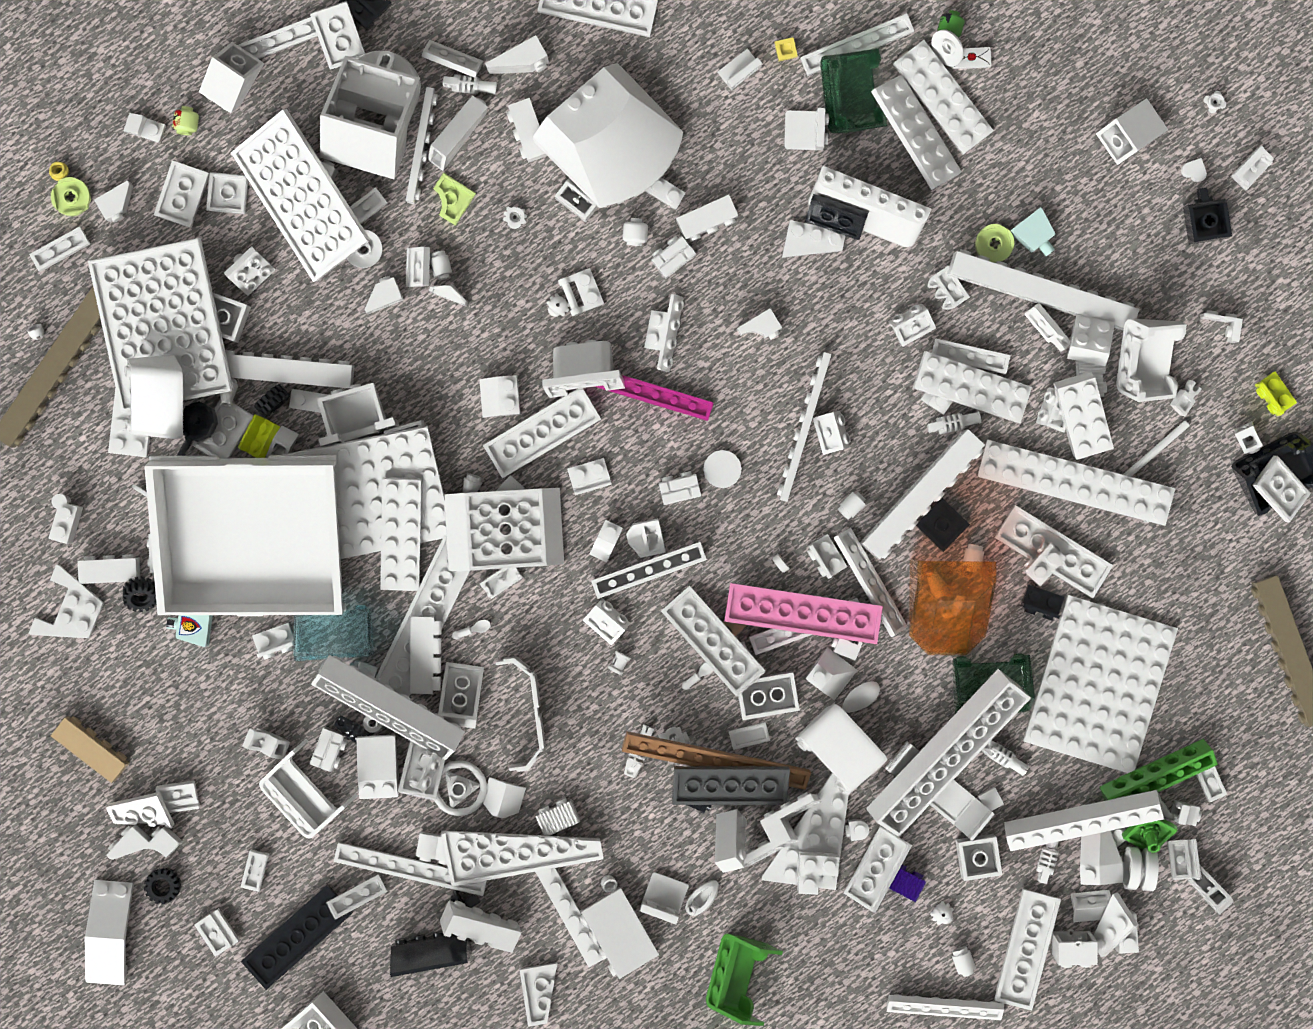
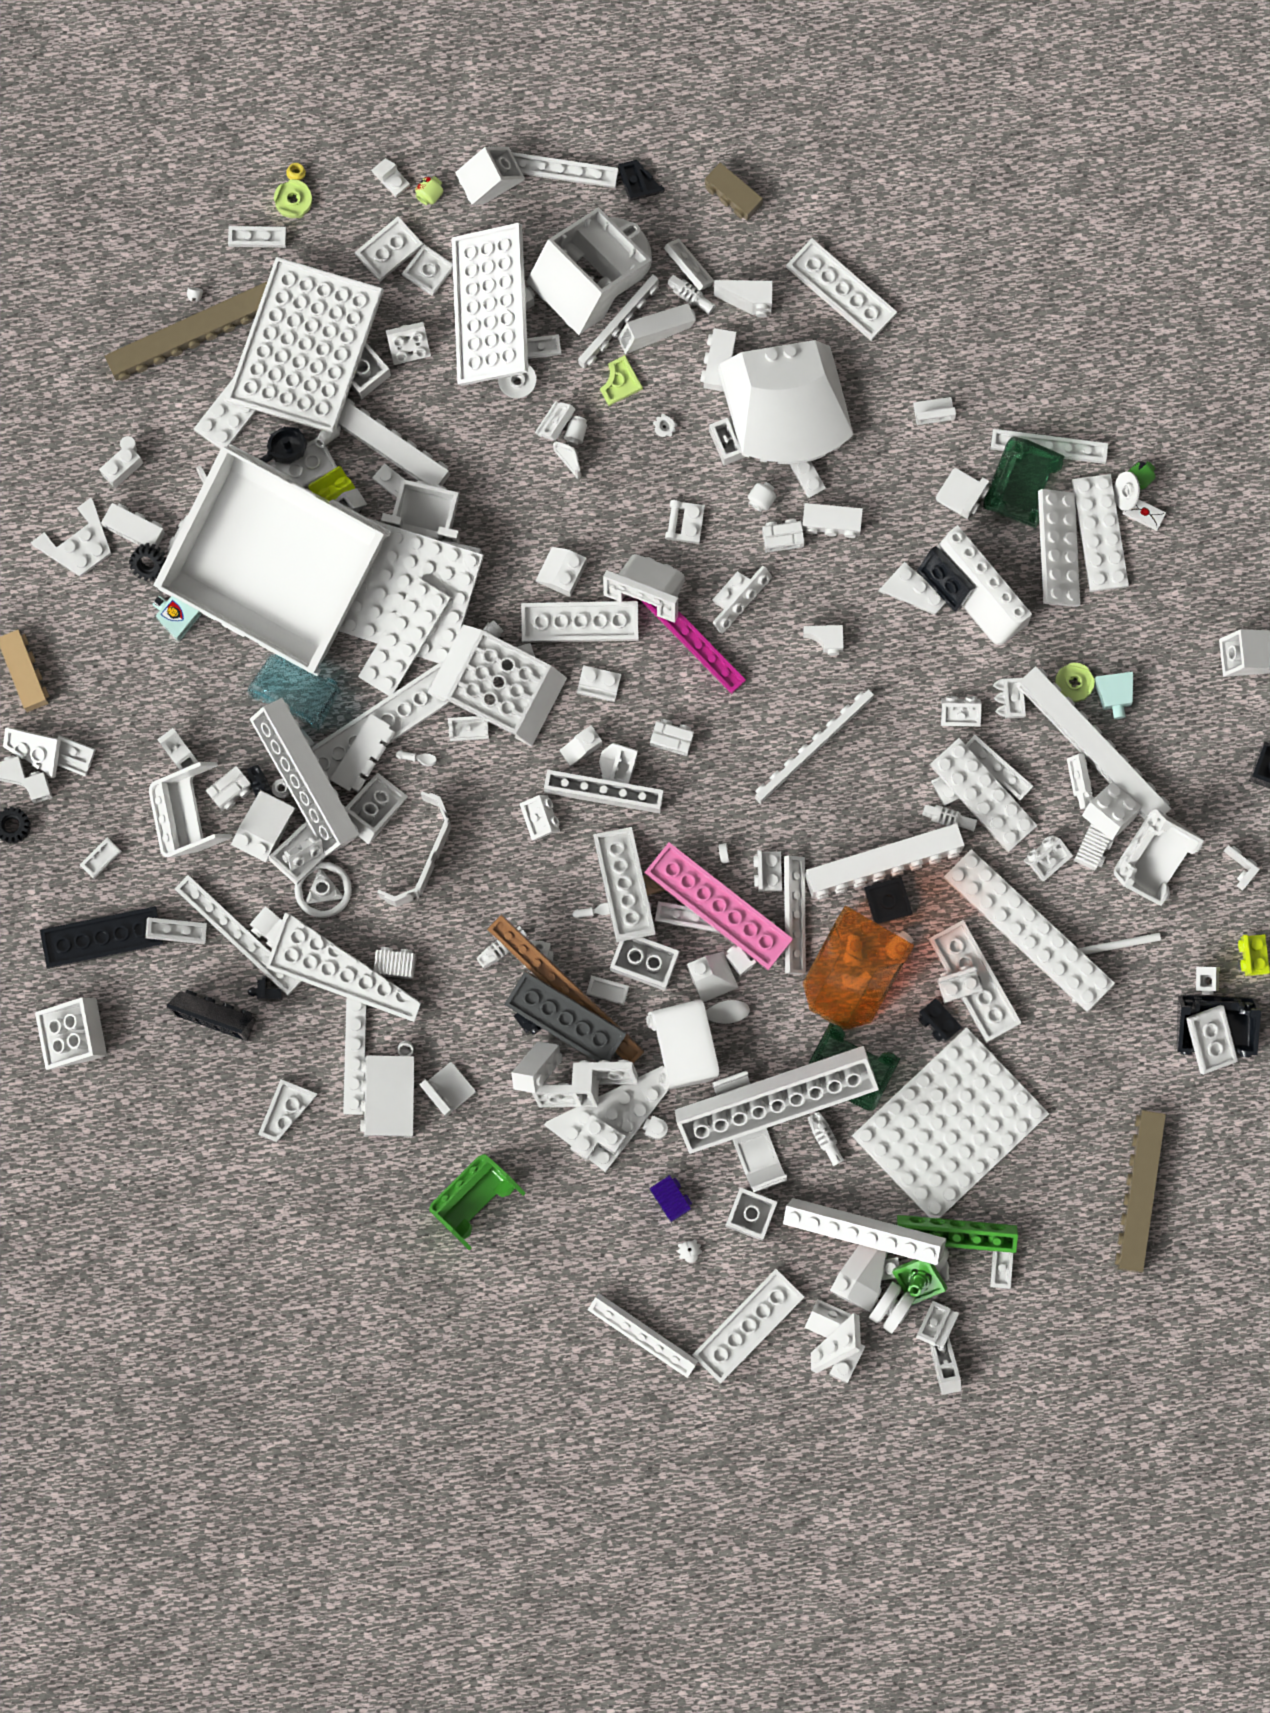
camera: 30 degrees right, 10 degrees down
white slope [94,181,133,222] -> none
white windscreen [124,355,183,439] -> none
white plate [194,908,240,957] -> none
white bracket [252,623,297,660] -> none
black tyre [254,384,290,418] -> none
white plate [310,1,365,70] -> none
white slope [365,276,404,314] -> none
white wedge [440,900,522,953] -> none
white slope [483,777,526,818] -> none
white animal [547,293,570,317] -> none
white bush [608,651,631,675] -> none
white arm [685,880,719,916] -> none
white tile [703,450,742,488] -> none
light yellow plate [774,37,798,62] -> none
white bracket [813,411,851,455] -> none
white brick [838,492,866,520] -> none
white tile [844,826,912,913] -> none
white brick [952,946,976,977] -> none
white tile [977,787,1004,811] -> none
white hinge [1036,841,1059,884] -> none
white brick [1052,929,1098,968] -> none
white brick [1053,371,1114,460] -> none
white plate [1170,380,1201,416] -> none
white arch [1171,800,1202,826] -> none

